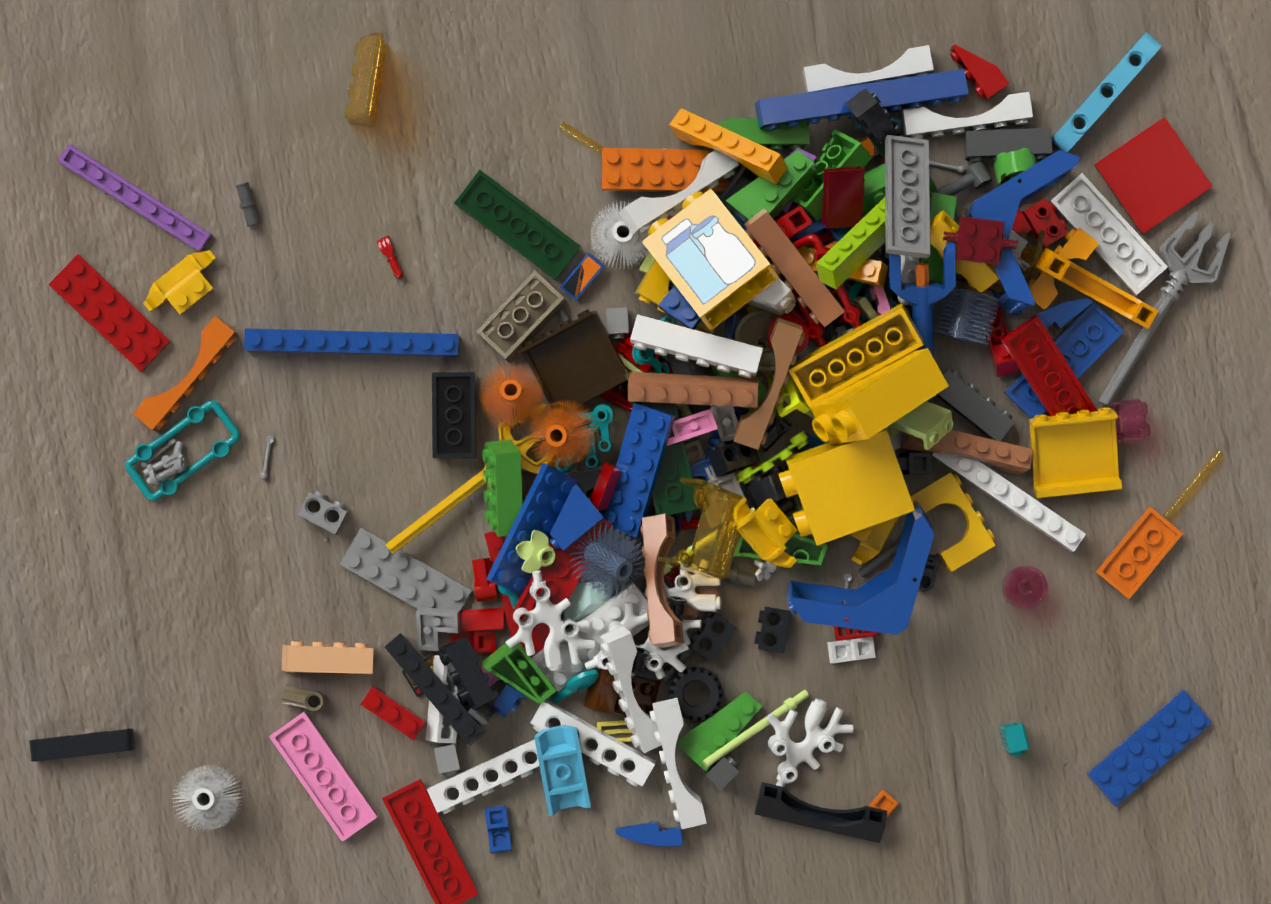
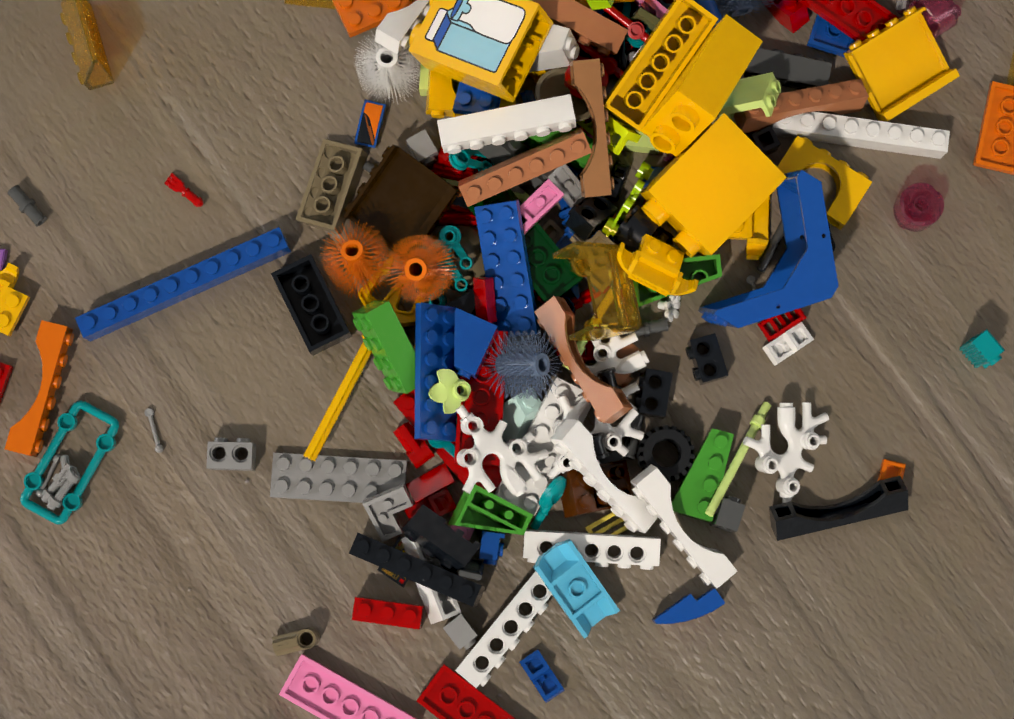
camera: 25 degrees left, 5 degrees down
light nougat wedge [282,641,374,674] -> none
dark green plate [454,170,581,281] -> none

